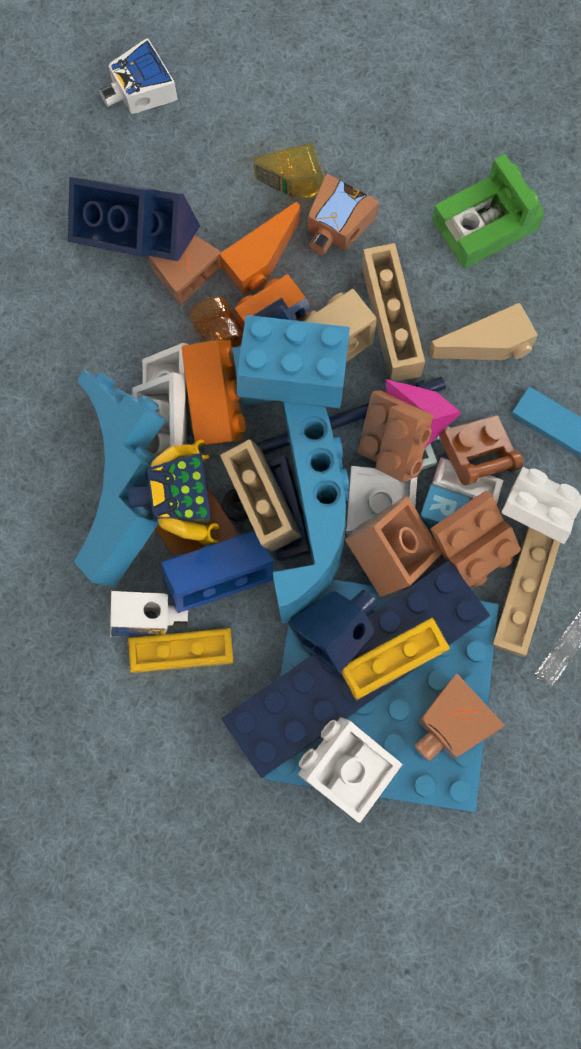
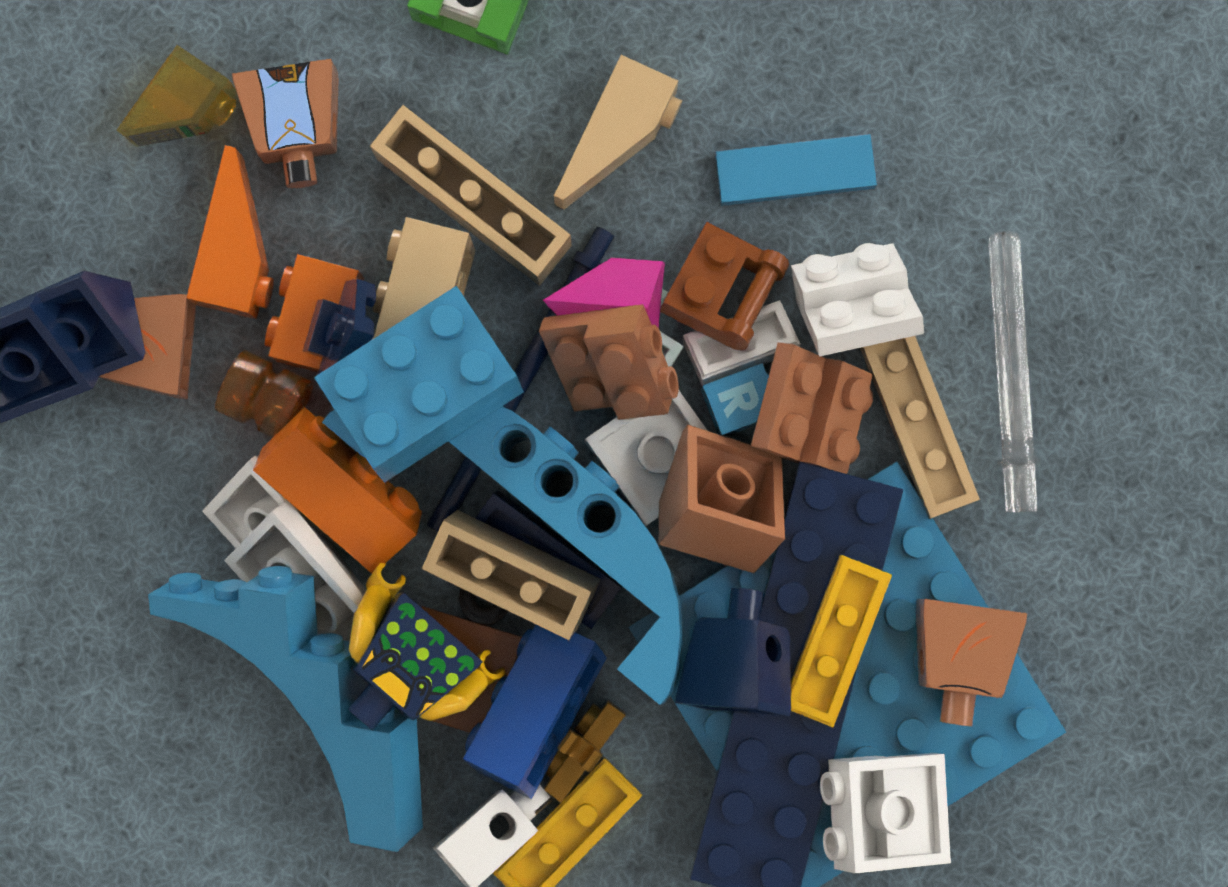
camera: 45 degrees left, 10 degrees up
none -> pearl gold plate [544,700,625,802]

